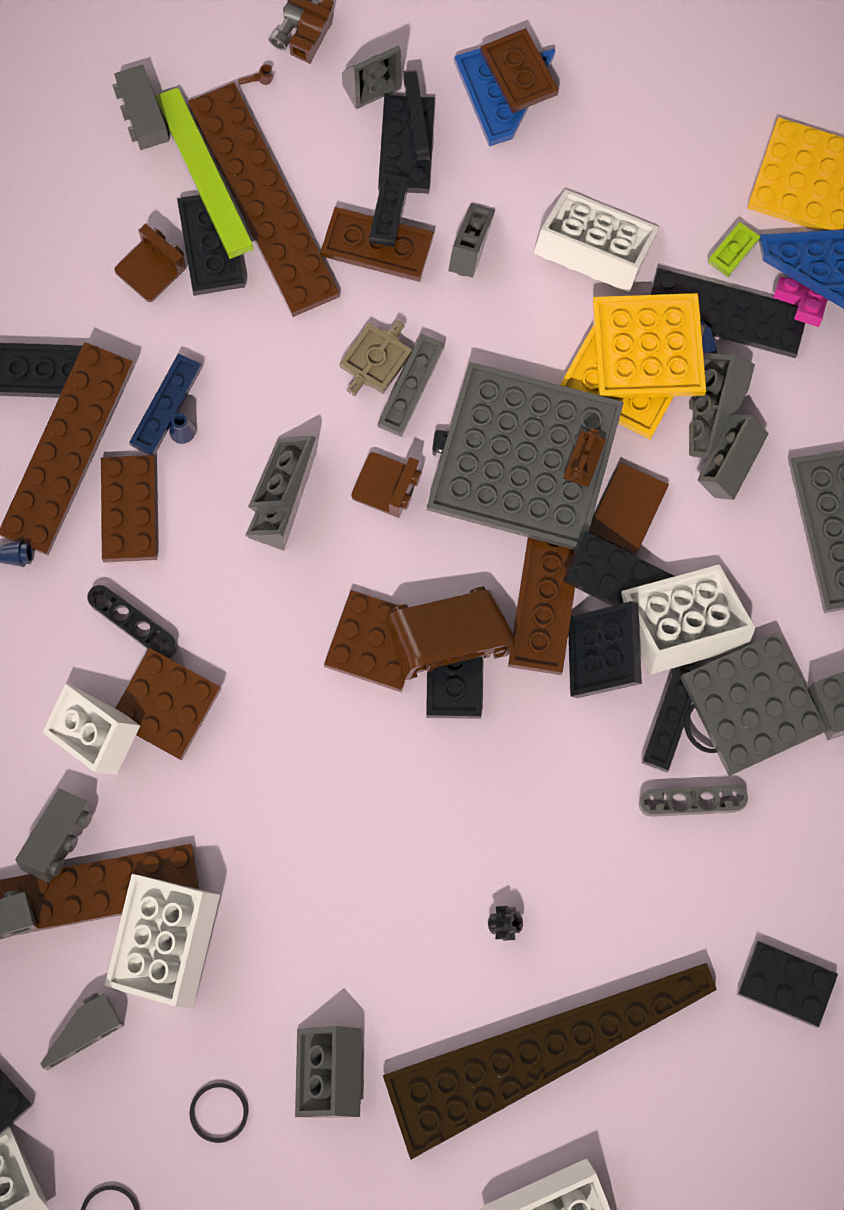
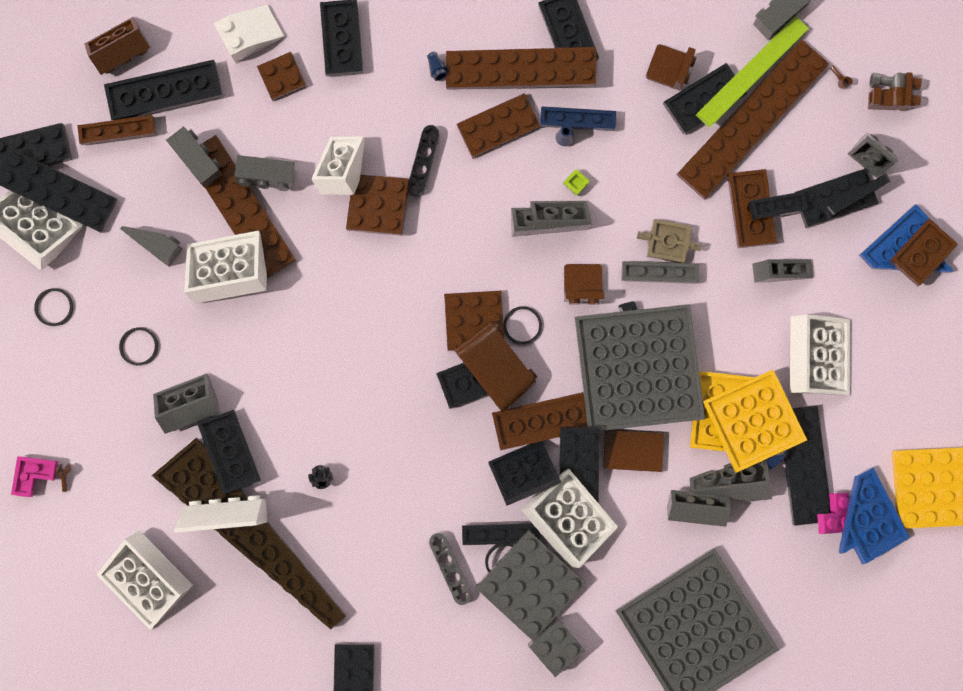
camera: 70 degrees right, 10 degrees up
reddish brown hinge [563,428,607,487] -> none
lime plate [708,222,760,278] -> none
none -> white slope [174,495,267,533]
none -> black plate [197,410,261,496]
none -> black piece [504,306,542,344]
none -> lime plate [563,169,590,197]

